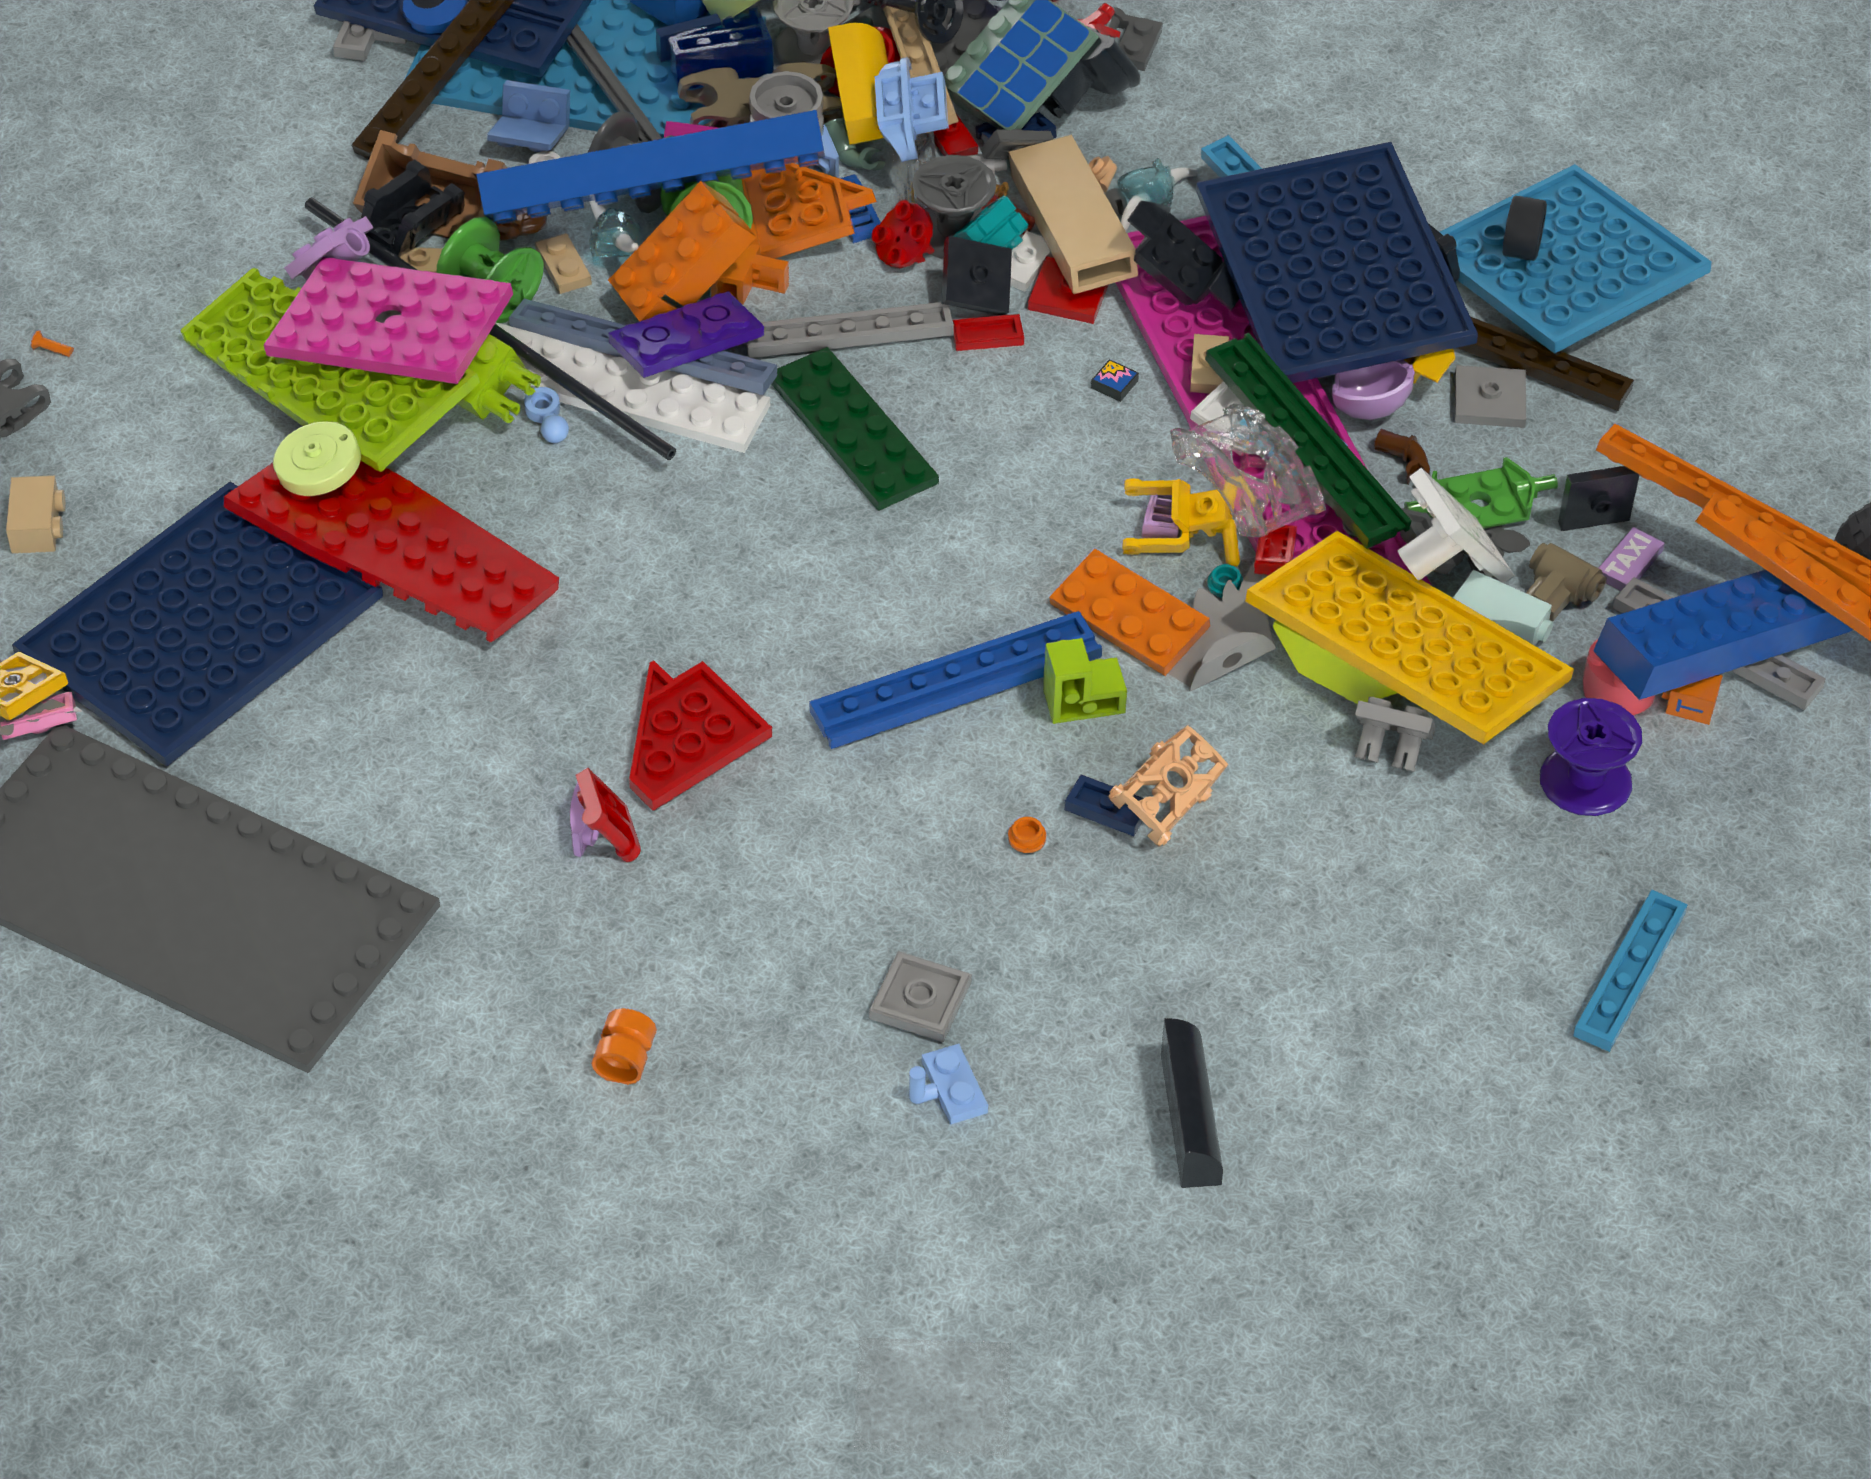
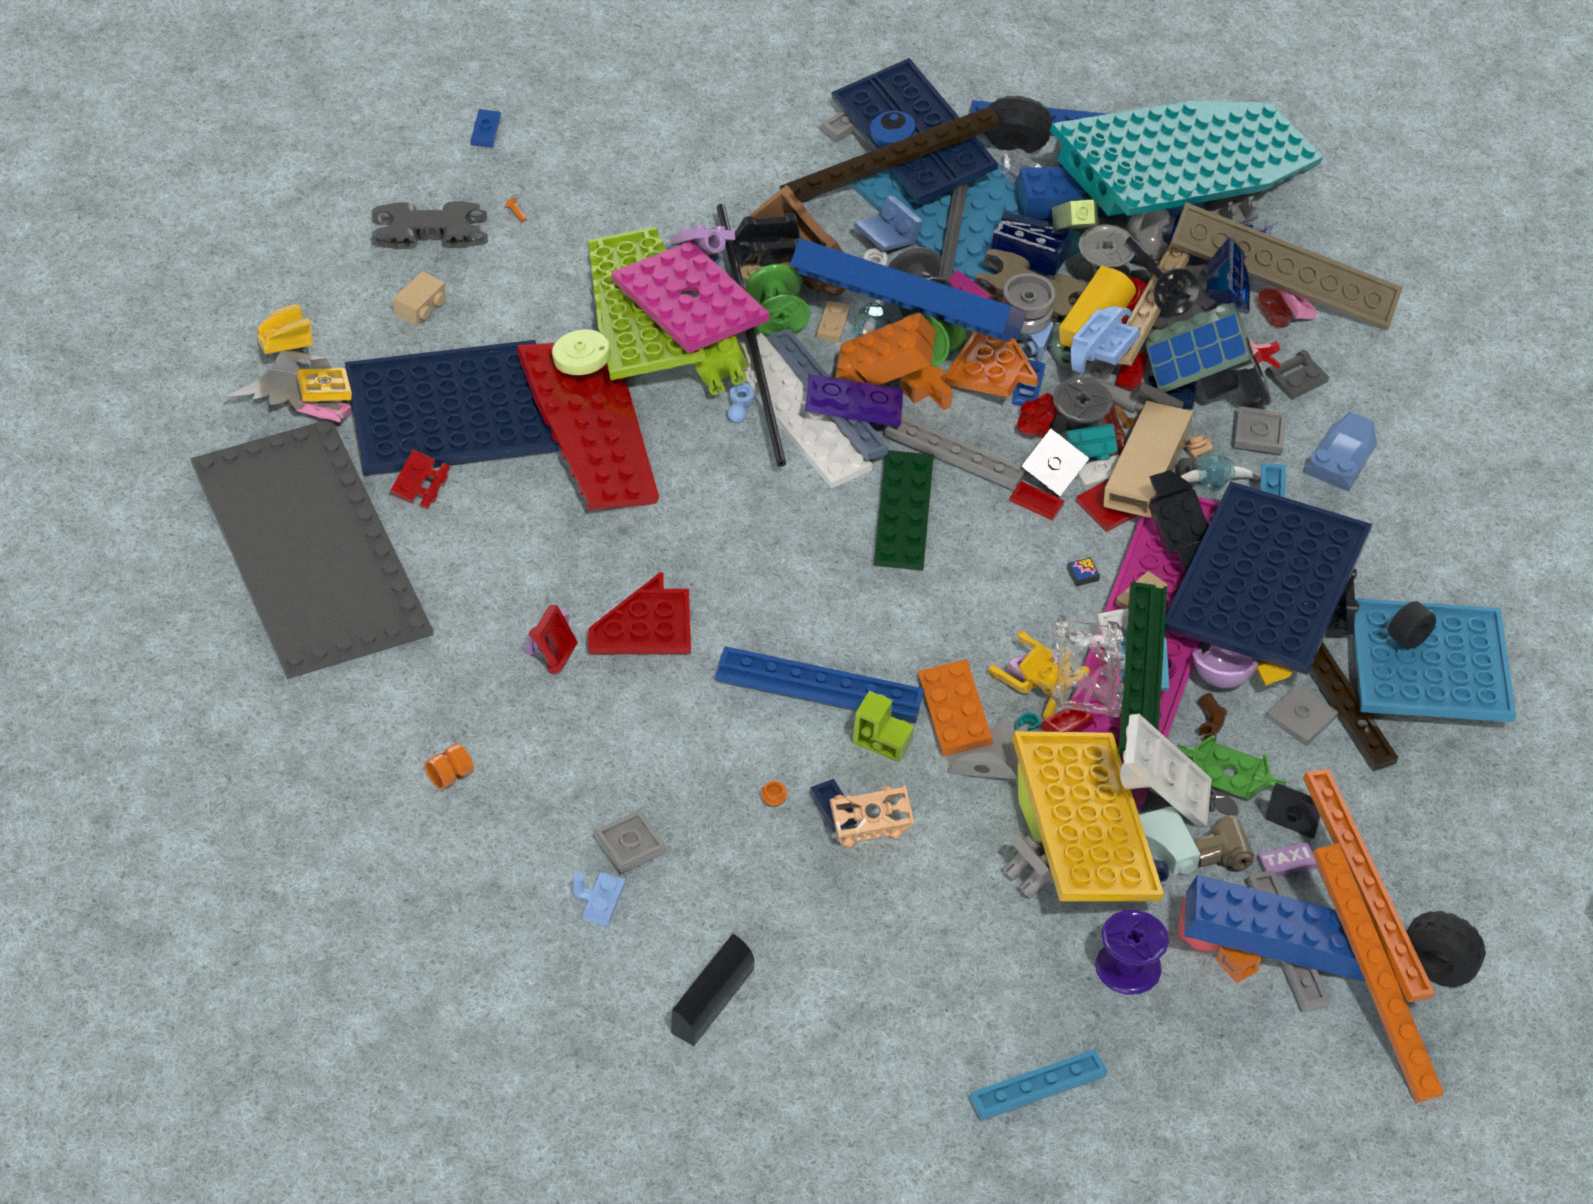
camera: 35 degrees right, 0 degrees up
none -> red plate [390,449,450,509]
none -> light grey plate [1234,406,1287,454]
none -> medium blue slope [1304,412,1377,492]

